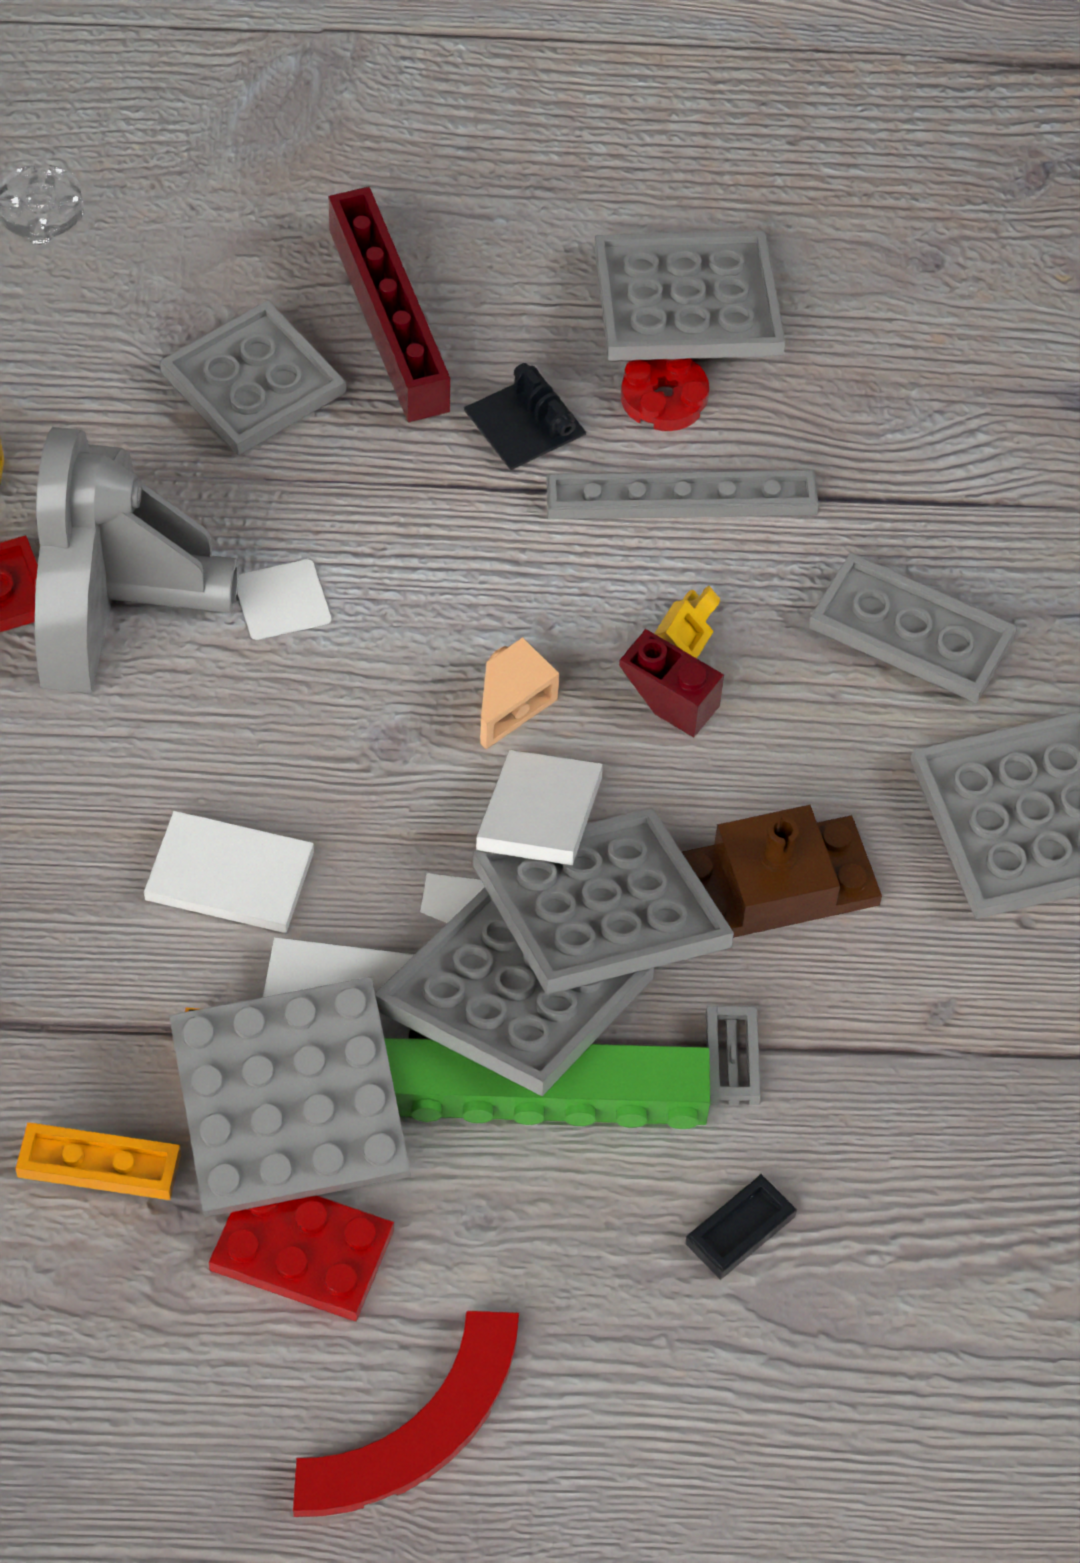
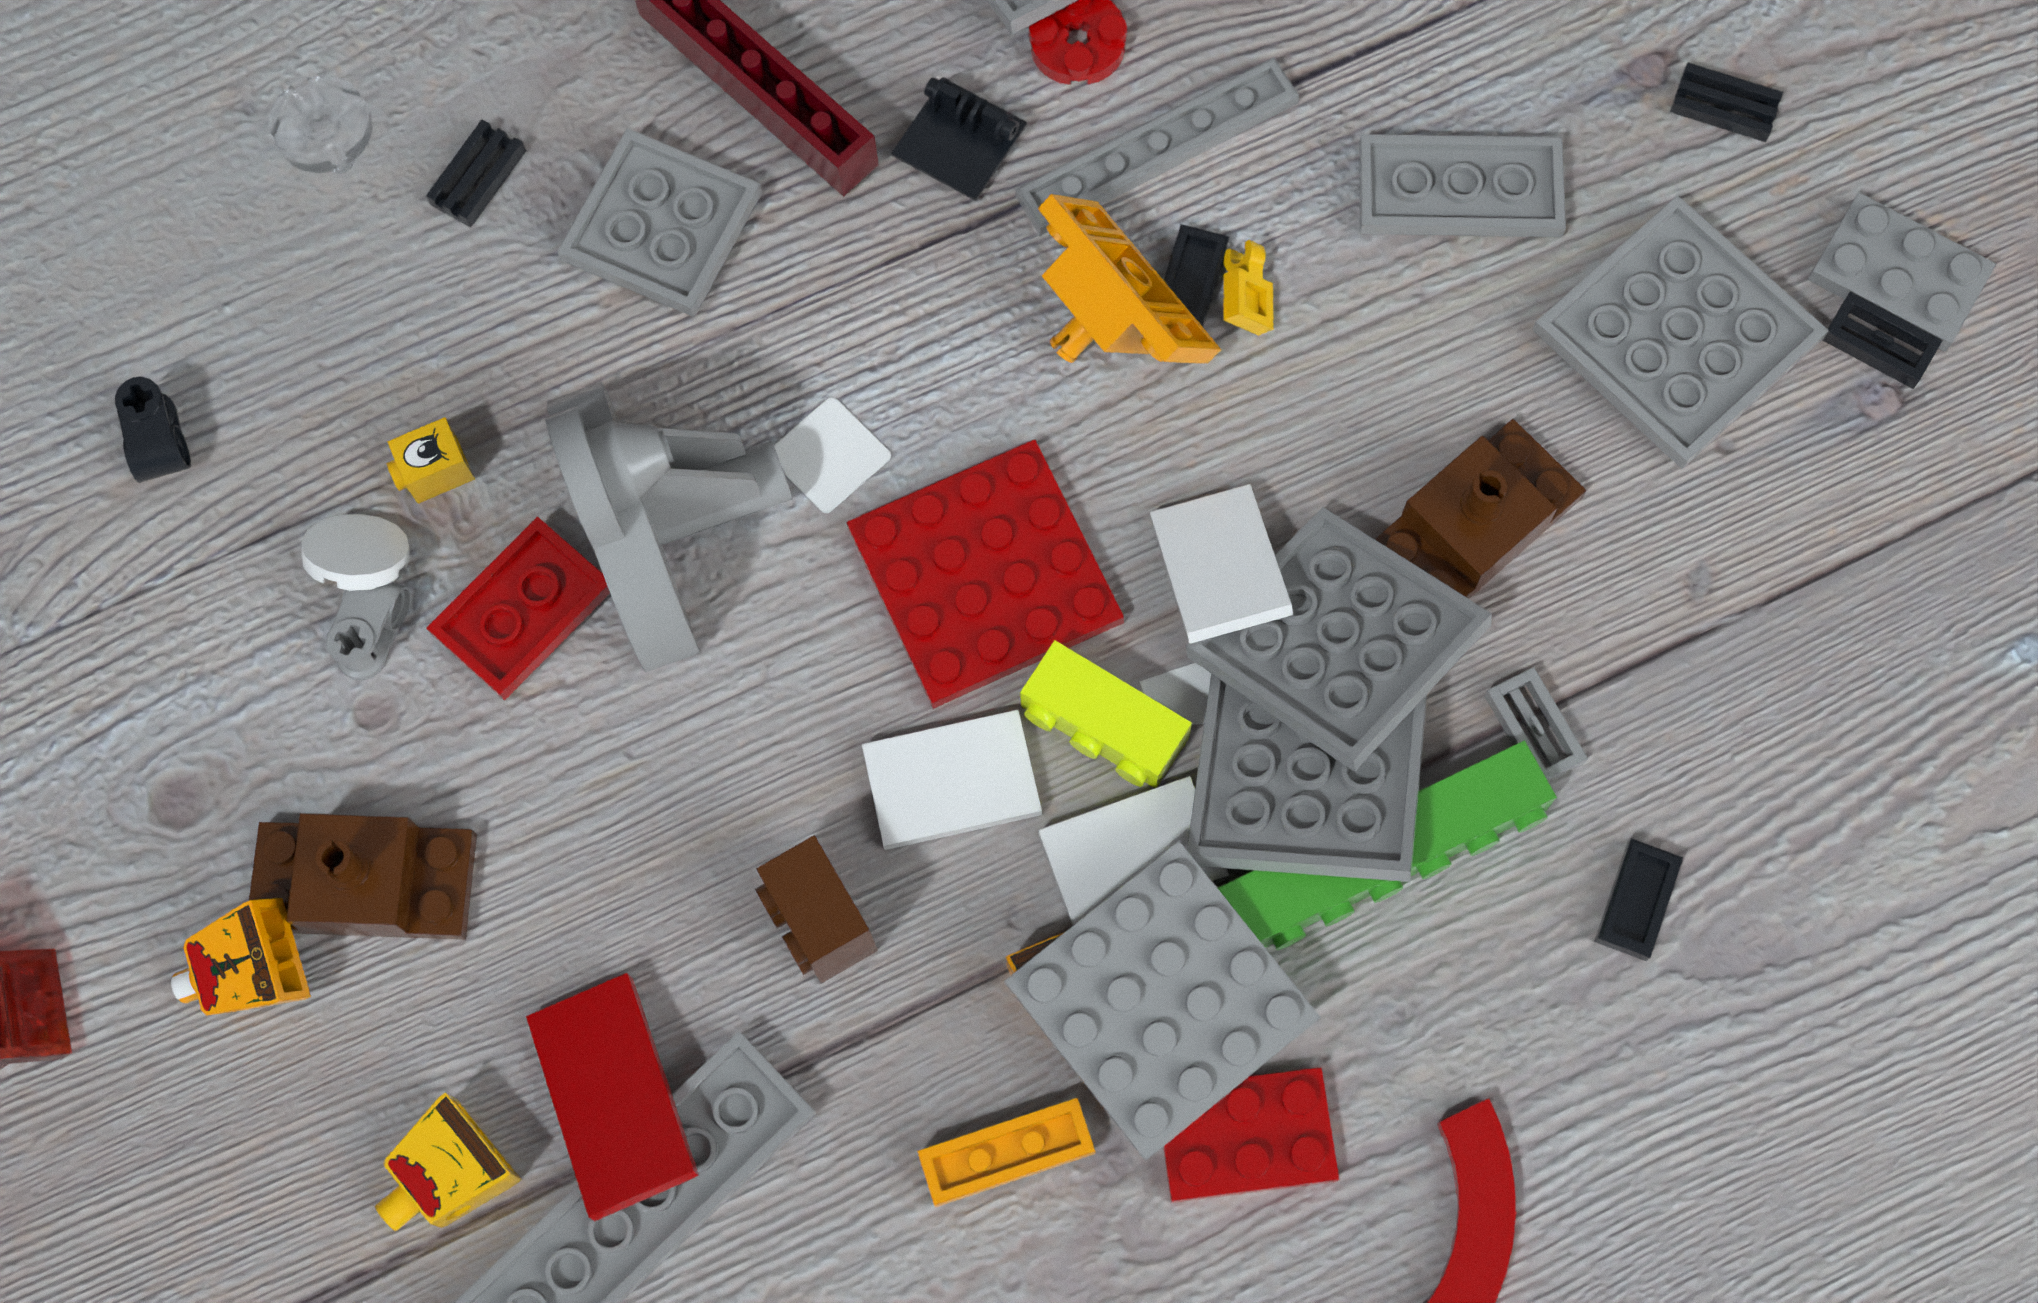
camera: 20 degrees left, 15 degrees up
light nougat slope [480,637,559,749] -> none
dark red slope [619,629,724,738] -> none
none -> black tile [426,119,526,228]
none -> reddish brown brick [755,835,878,984]
none -> red plate [846,439,1124,709]
none -> neon yellow brick [1020,640,1192,788]
none -> light orange brick [1038,194,1222,364]
none -> black tile [1164,224,1229,327]

